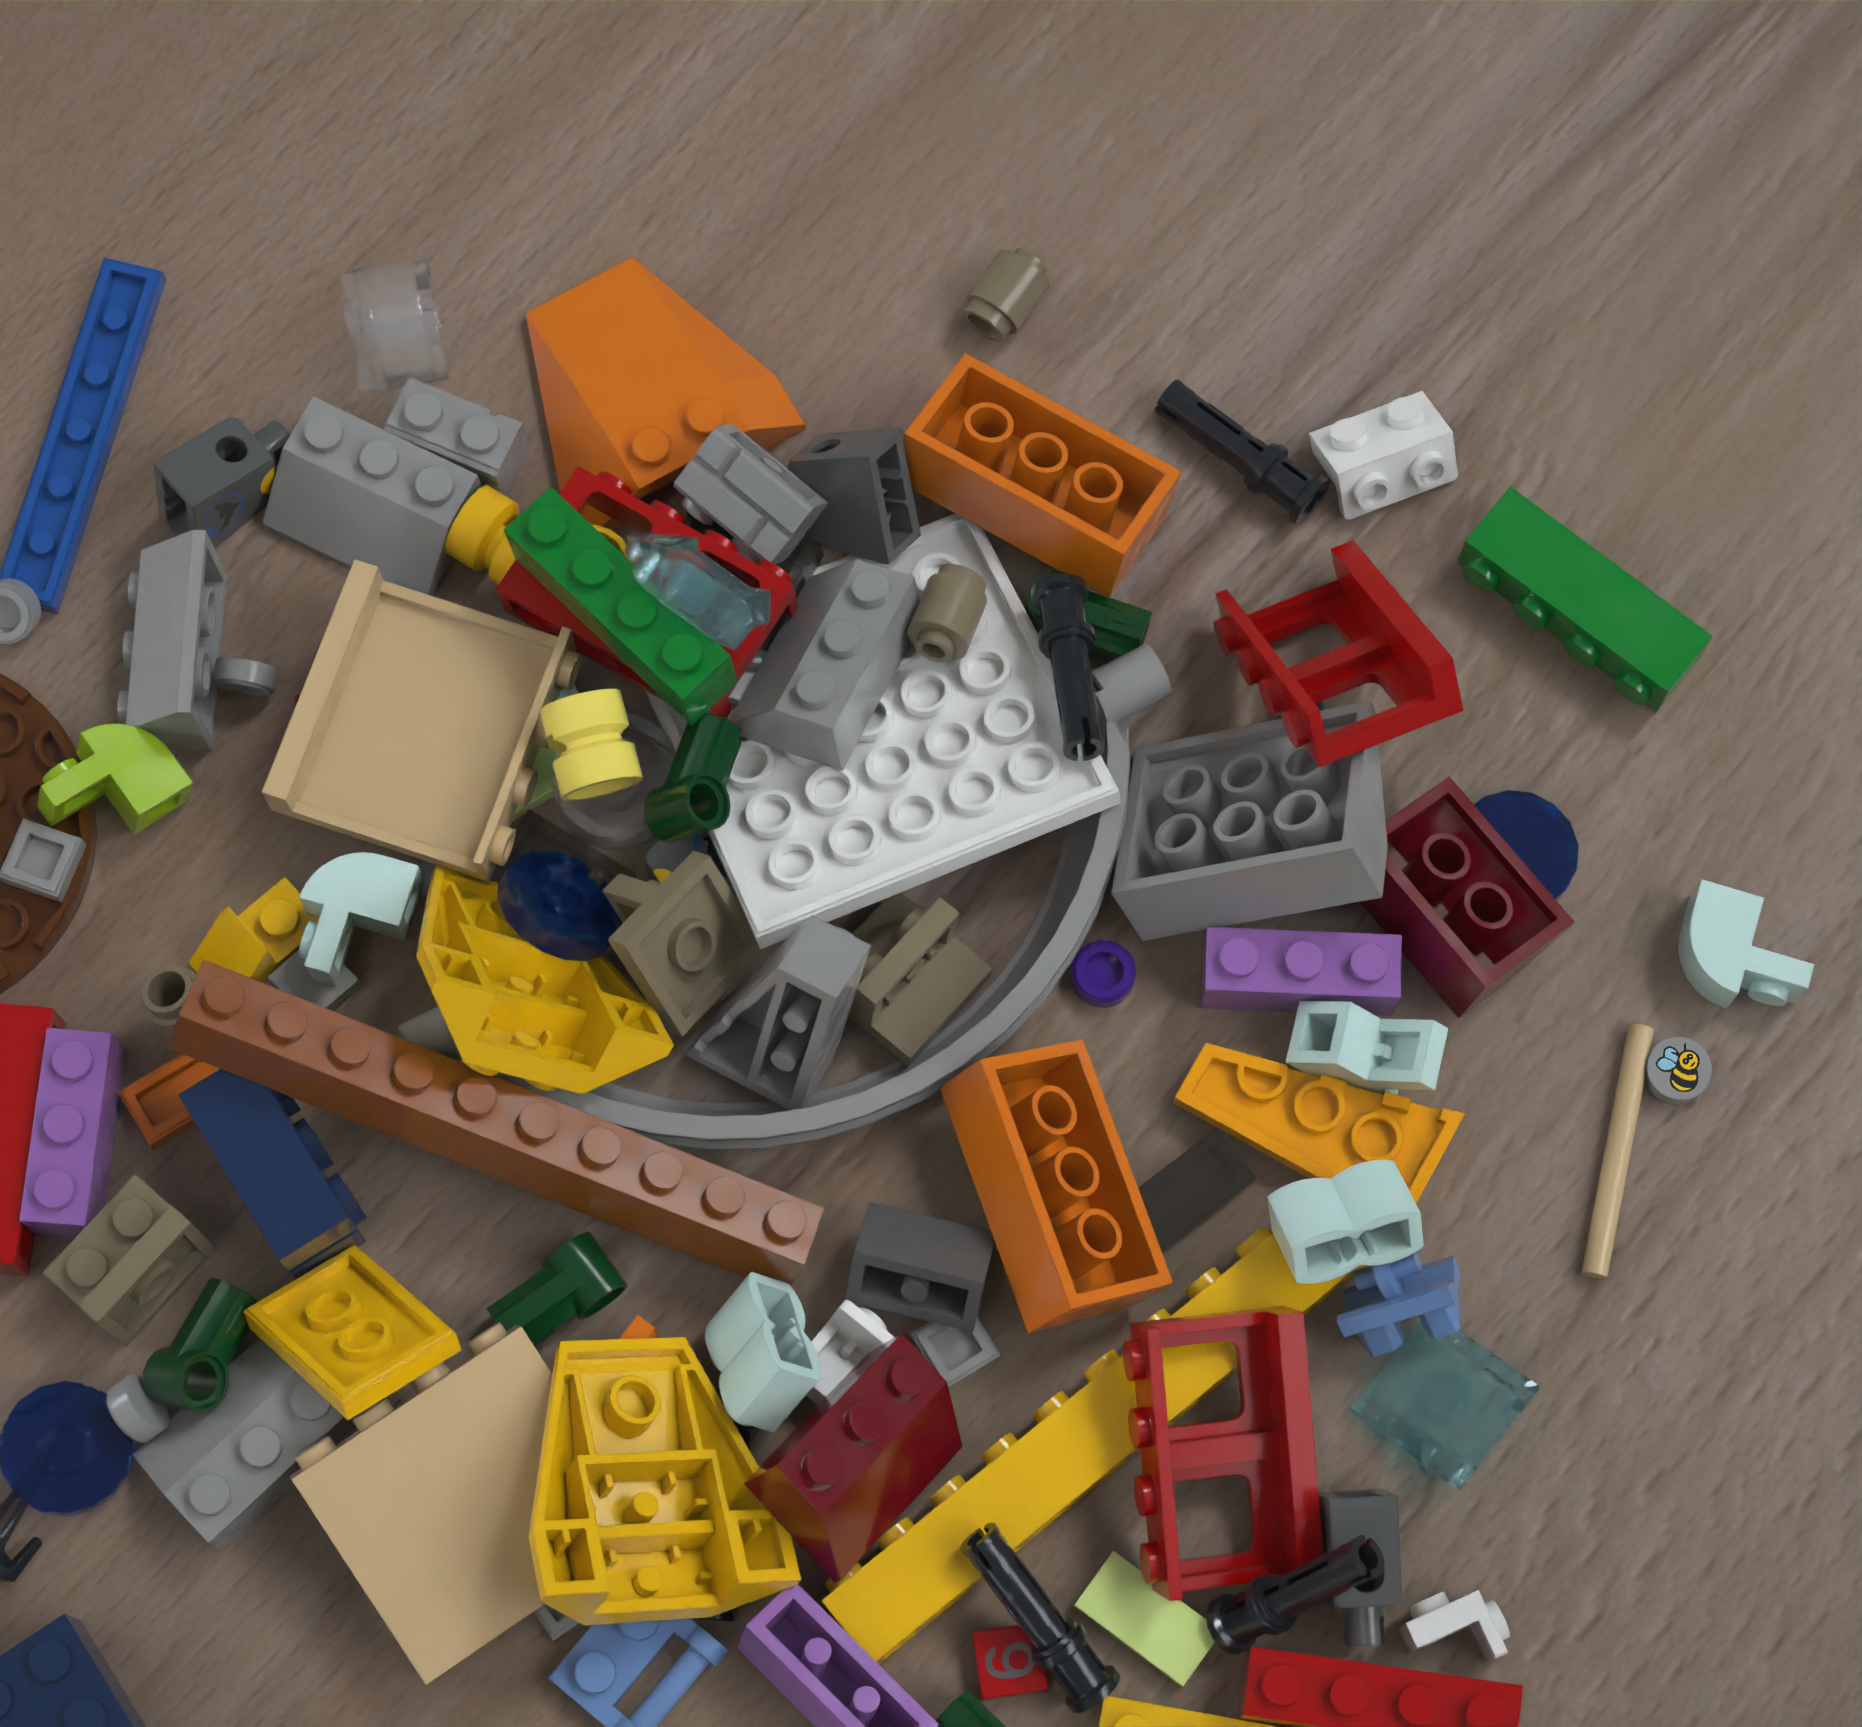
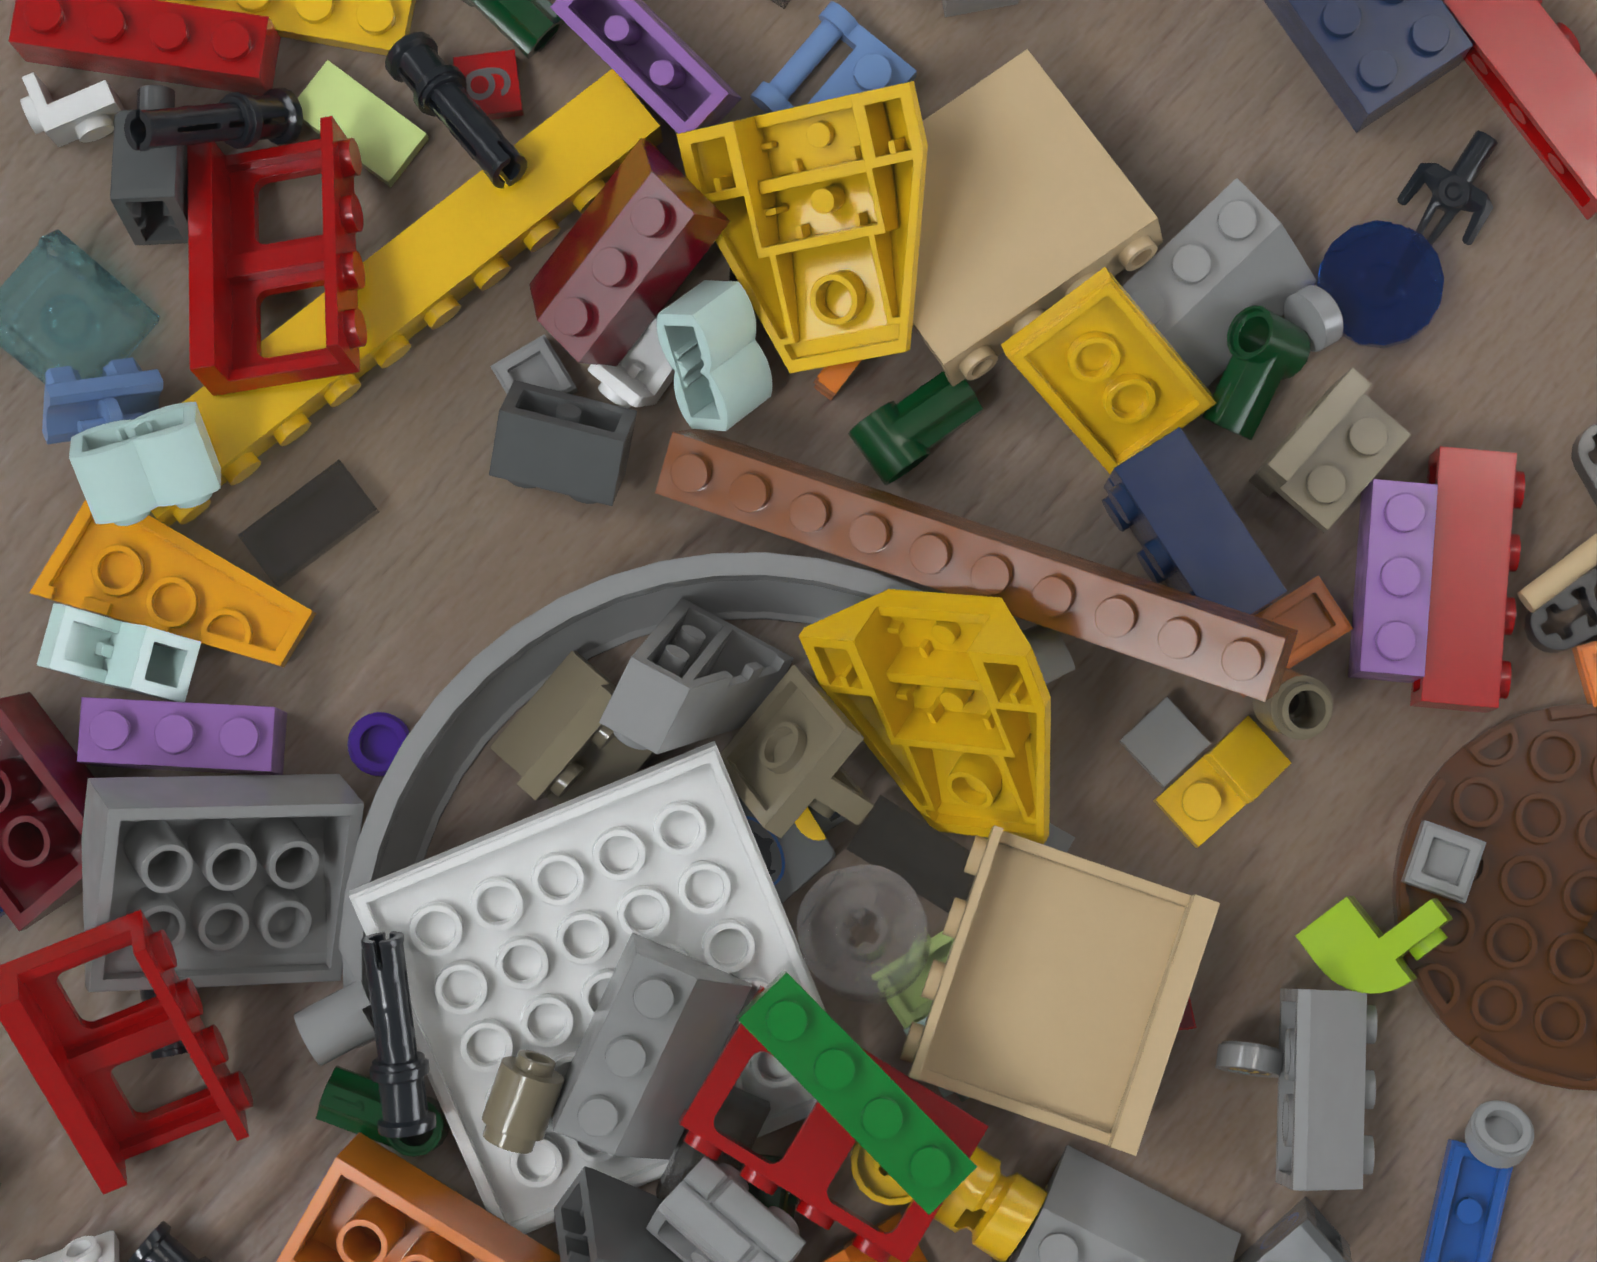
camera: 175 degrees left, 10 degrees up
light aqua brick [299,852,424,987] -> none
clear blue tile [497,850,623,961] -> none
light yellow wheel [539,689,643,801] -> none
clear light blue slope [625,533,771,650] -> none
dark green piece [644,713,742,843] -> none
orange brick [940,1039,1173,1334] -> none

